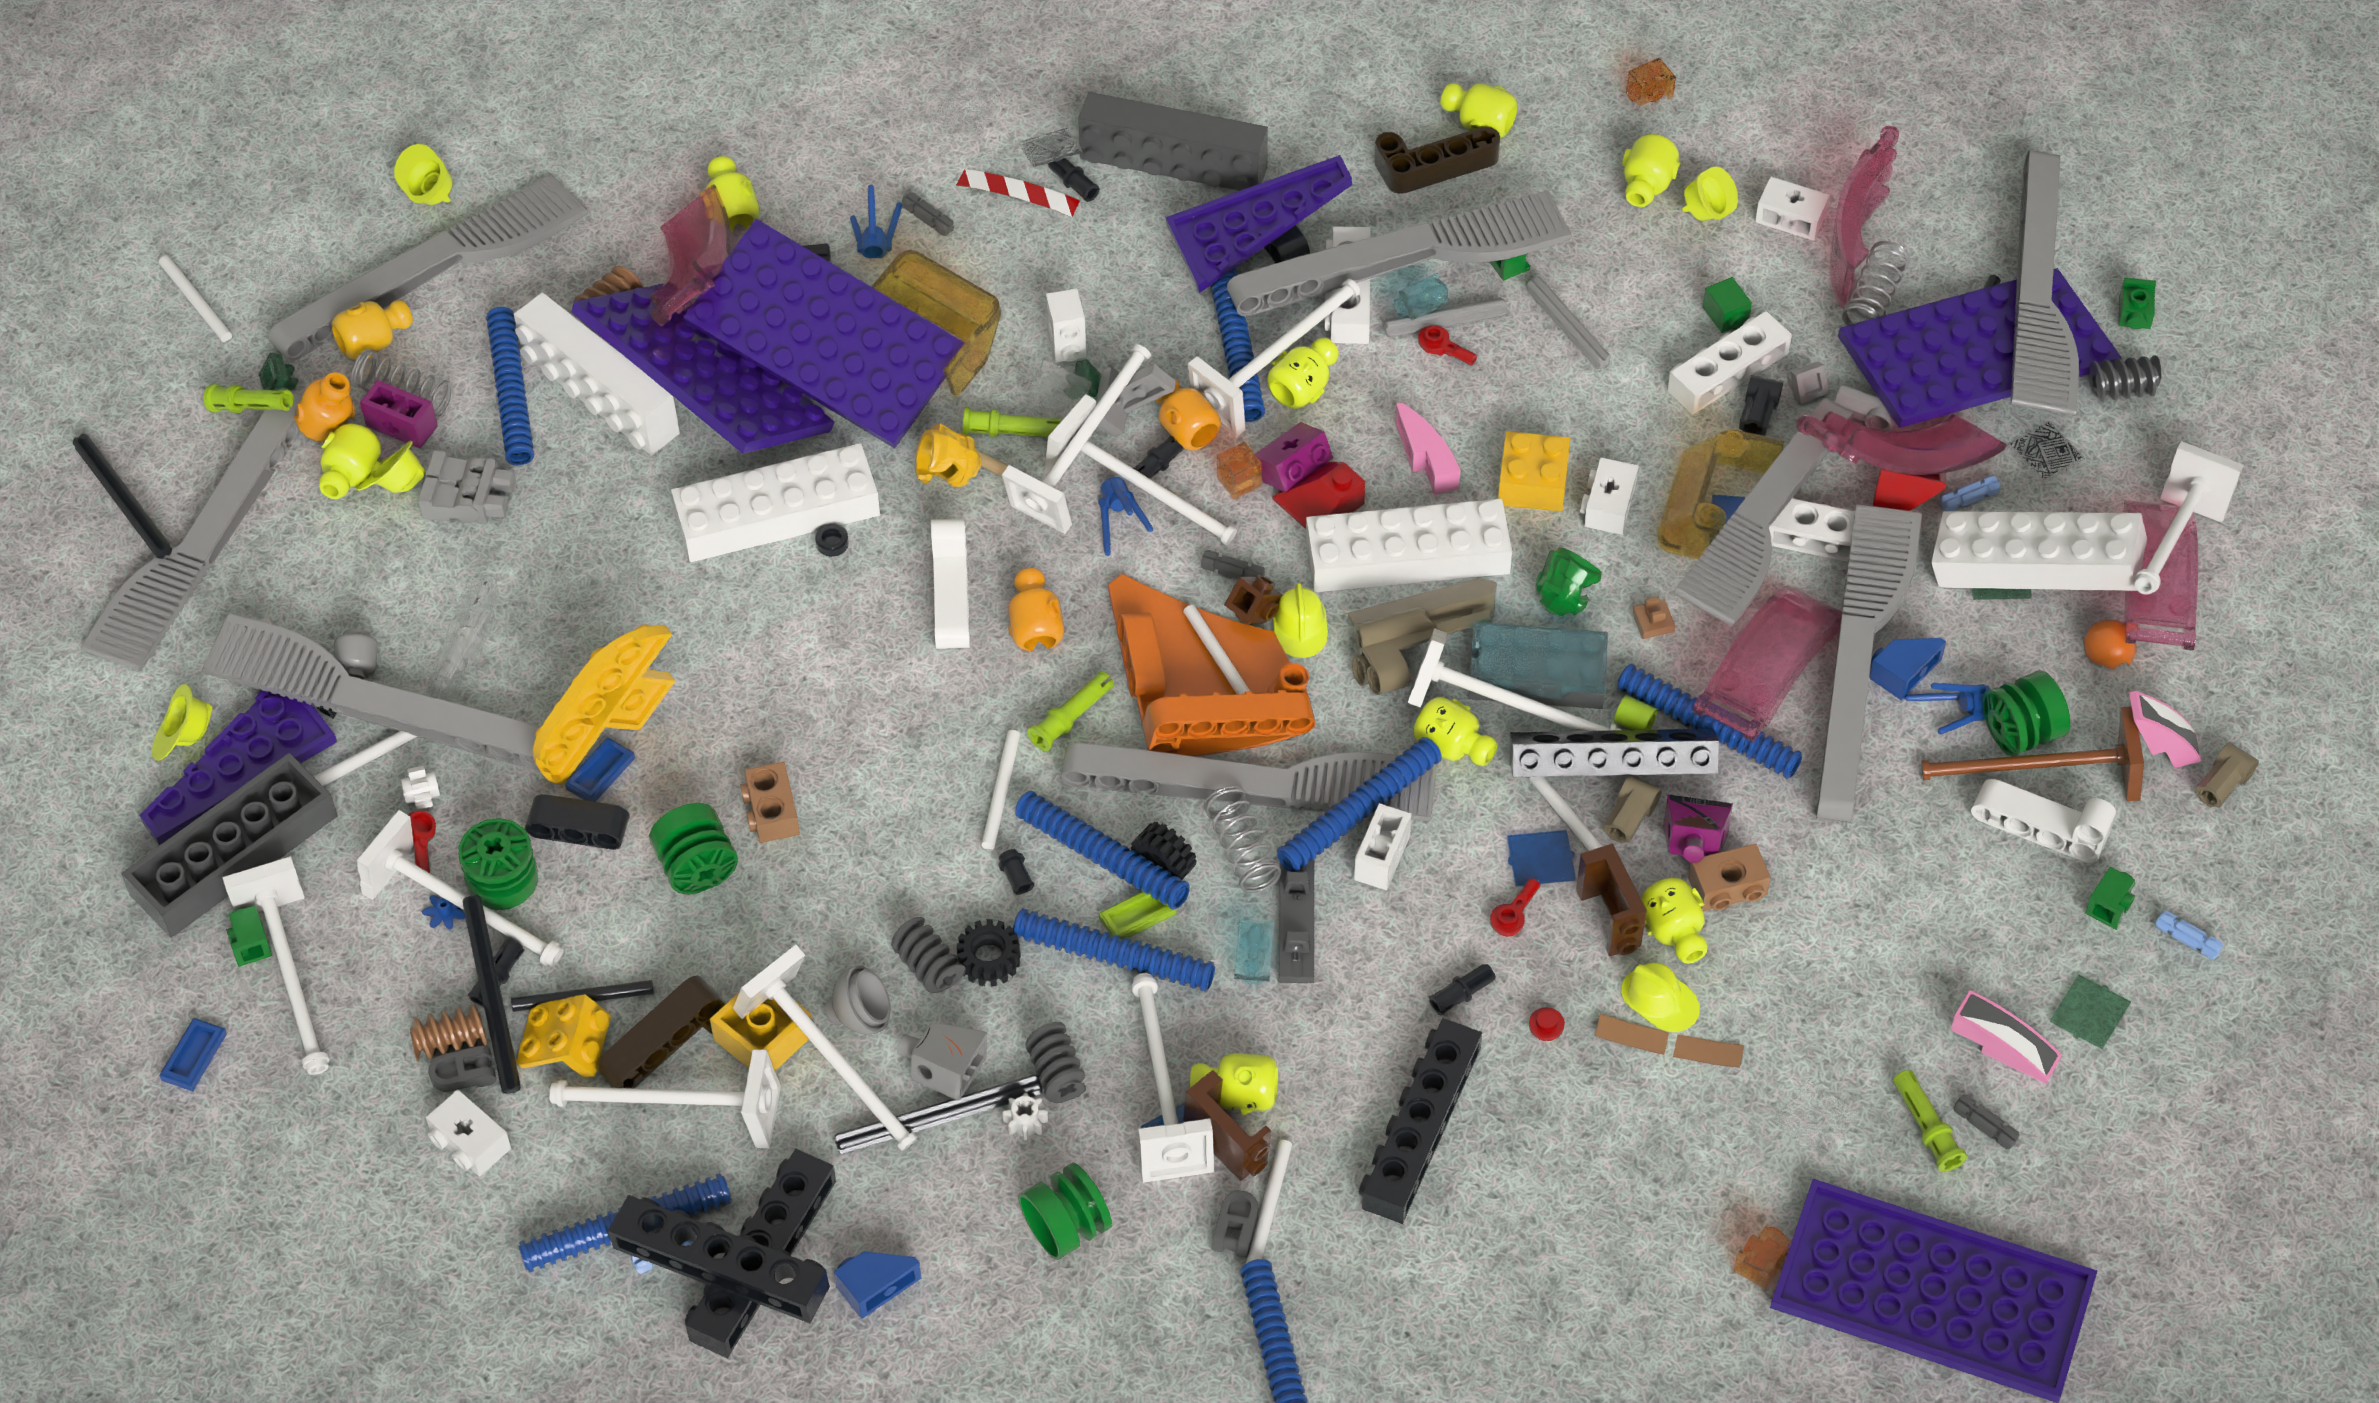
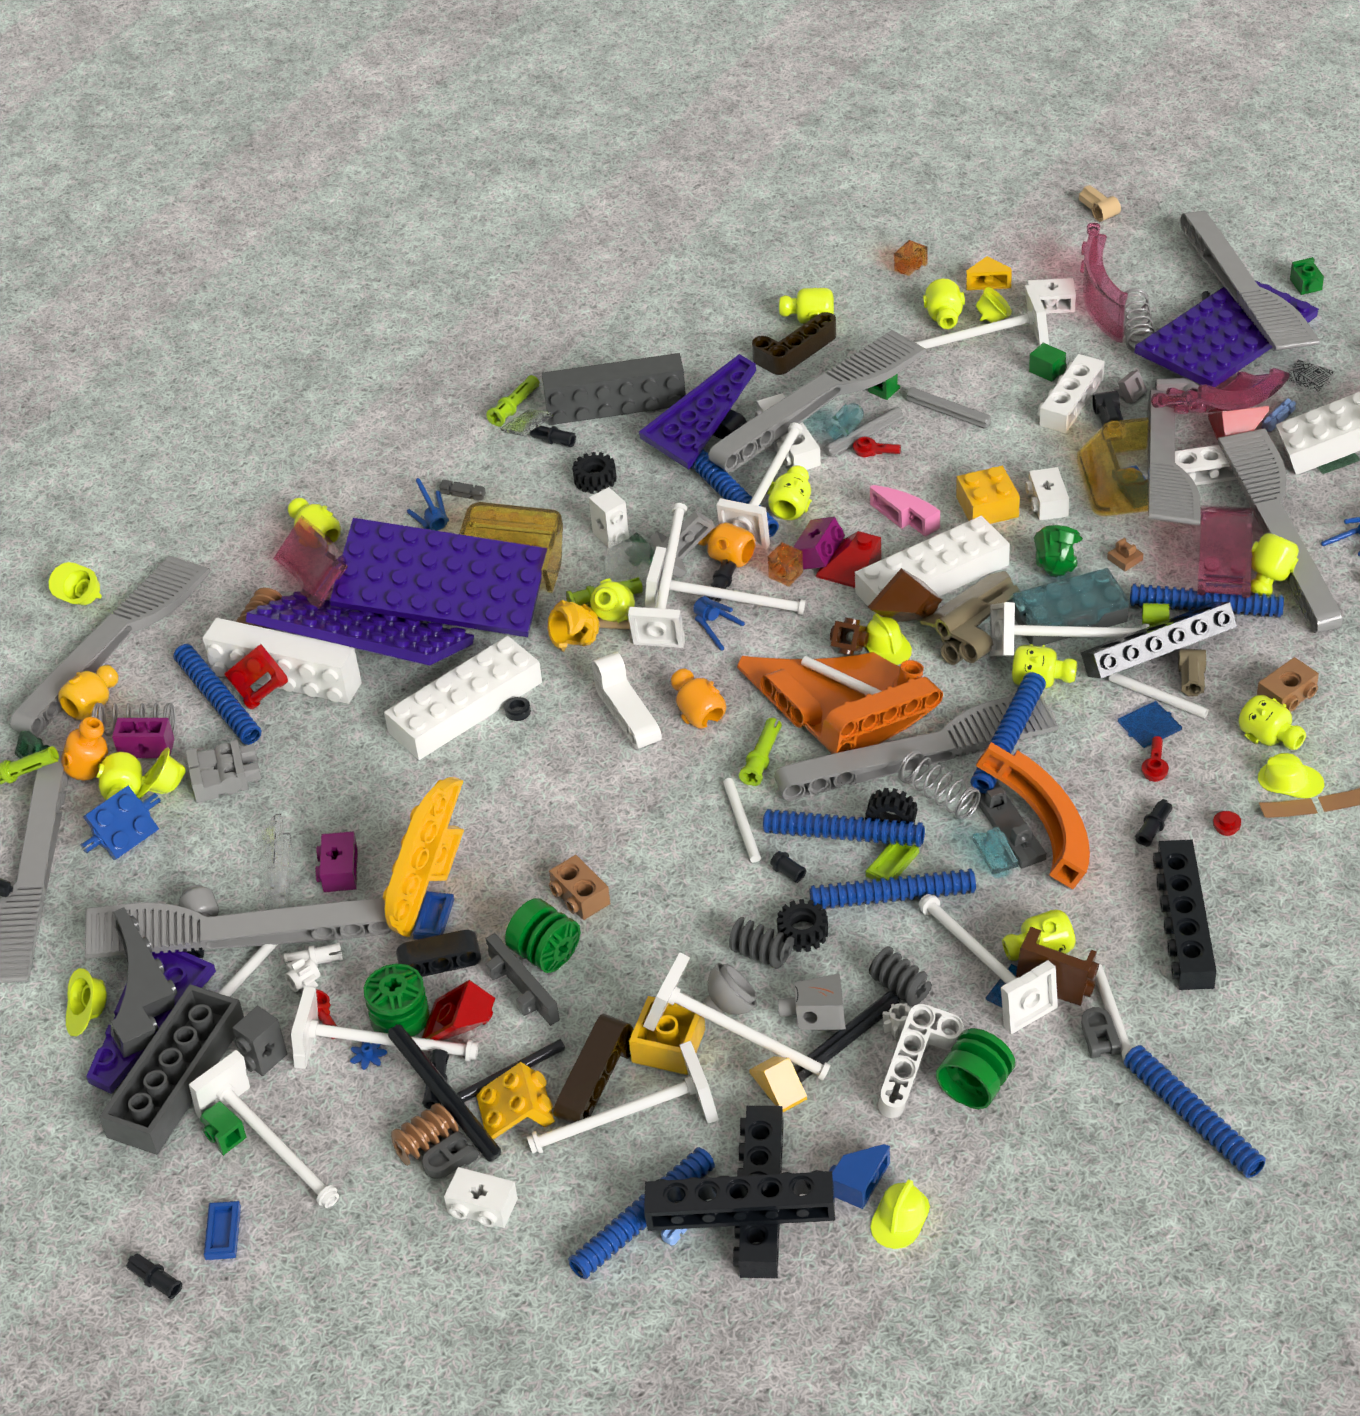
camera: 20 degrees left, 10 degrees down
sticker [956,169,1080,217] -> none
dark grey axle [1201,550,1265,579] -> none
white brick [1354,803,1412,890] -> none
reddish brown panel [1576,843,1647,957] -> none
magenta torso [1663,794,1733,863] -> none
blue slope [1869,638,1946,701] -> none
dark grey piece [2089,355,2161,401] -> none
none -> blue plate [80,785,161,860]
none -> dark grey arch [110,907,177,1058]
none -> black axle [126,1253,183,1299]
none -> red plate [224,644,288,710]
none -> dark grey brick [232,1005,288,1076]
none -> white pin [284,942,343,971]
none -> magenta brick [315,831,358,892]
none -> red slope [422,980,496,1041]
none -> dark grey hinge [485,933,560,1026]
none -> lime pin [486,375,540,427]
none -> black tyre [572,452,617,494]
none -> neon yellow piece [590,578,635,623]
none -> slope [749,1056,807,1112]
none -> reddish brown slope [868,568,942,622]
none -> neon yellow piece [871,1179,930,1249]
none -> white beam [878,1004,964,1118]
none -> white tile [915,283,1049,349]
none -> yellow slope [966,256,1012,291]
none -> orange arch [976,742,1090,889]
none -> tan piece [1079,185,1121,222]
none -> neon yellow piece [1249,533,1299,596]

